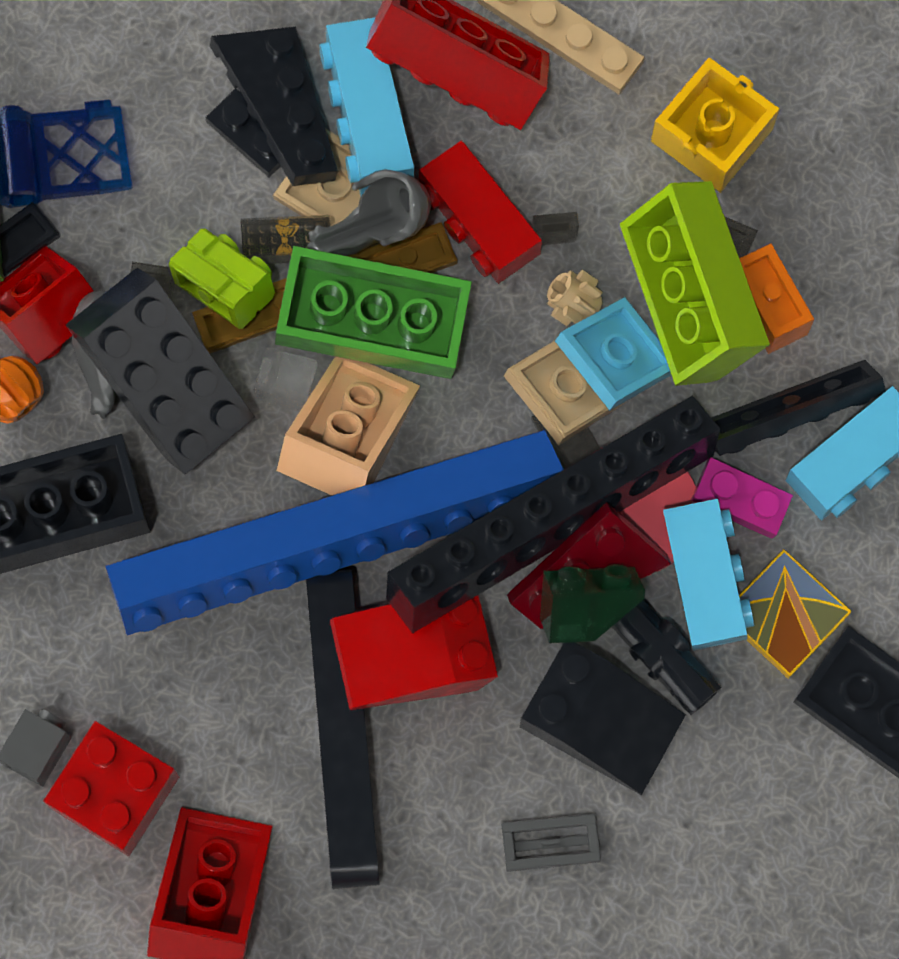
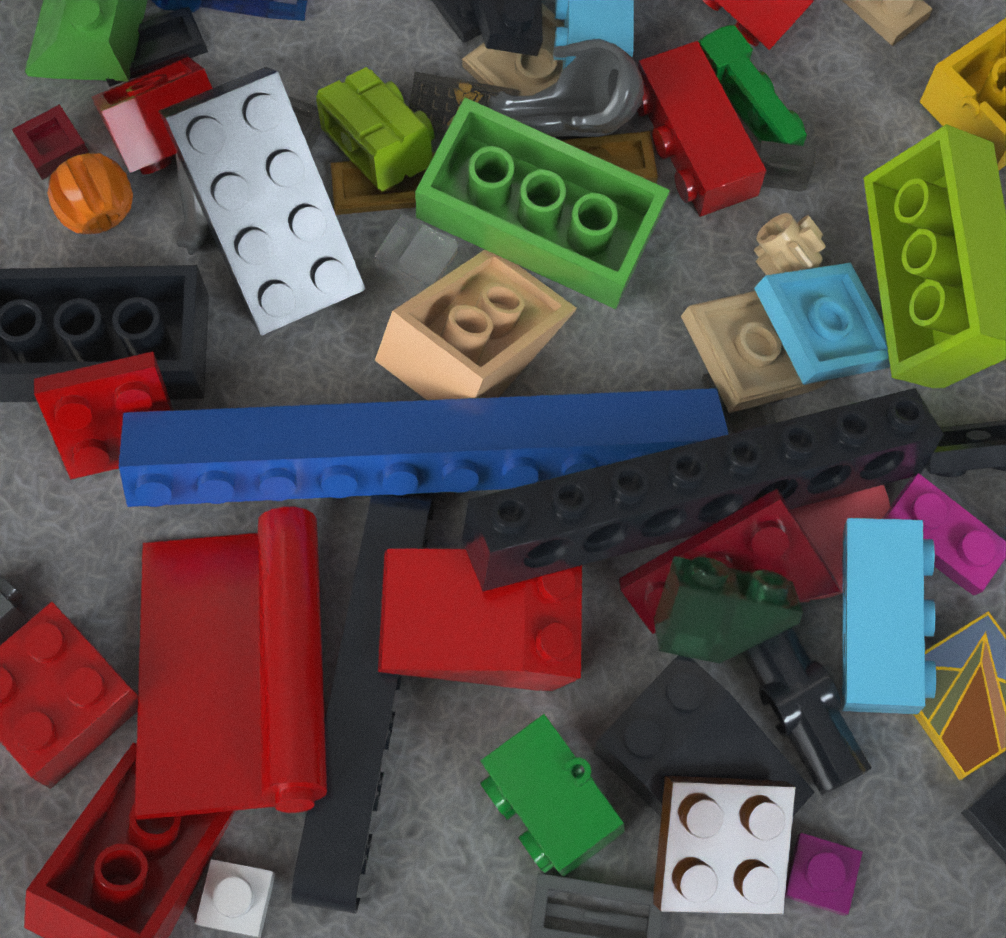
camera: 15 degrees right, 5 degrees down
none -> red plate [34,352,174,480]
none -> red door [135,506,327,820]
none -> white plate [195,859,276,938]
none -> green brick [480,714,625,877]
none -> plate [653,776,796,914]
none -> green plate [698,25,807,170]
none -> magenta plate [785,833,863,916]

